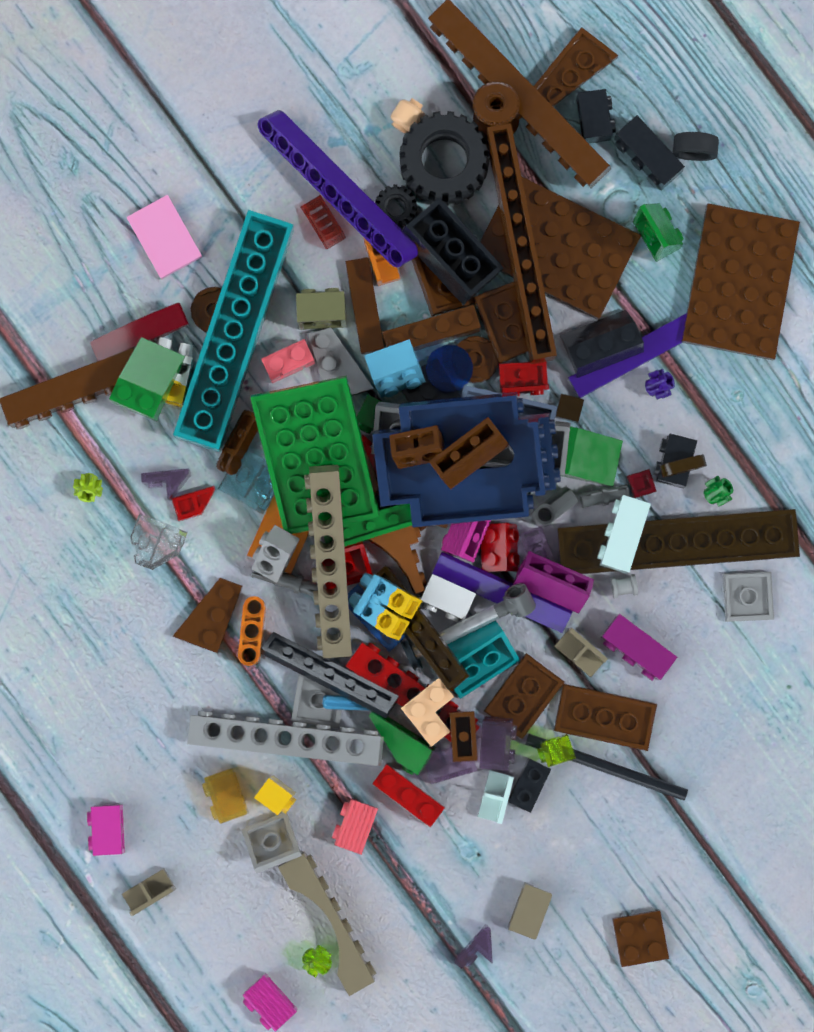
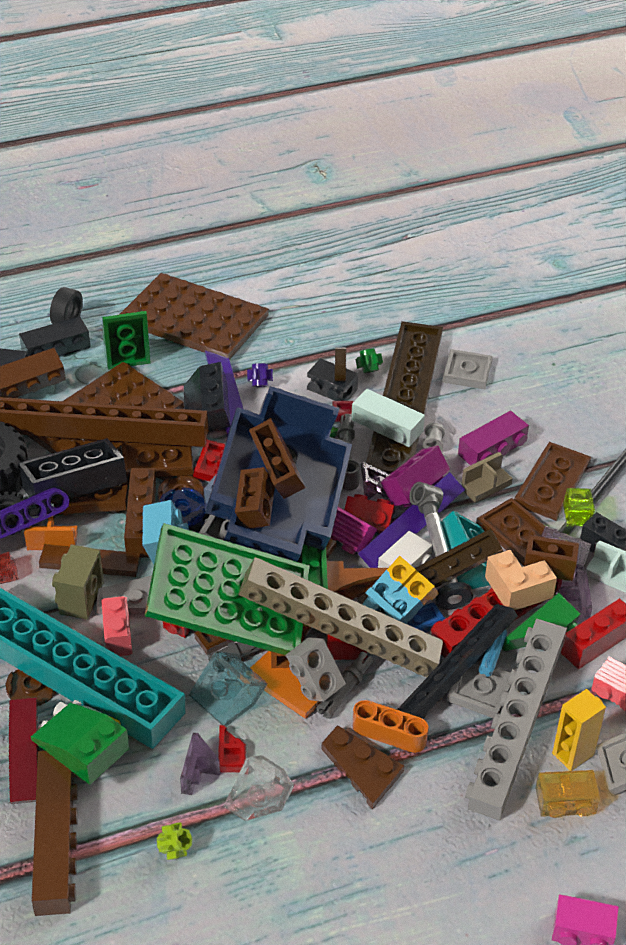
camera: 75 degrees left, 40 degrees down
reddish brown hinge [216,409,258,476] -> none

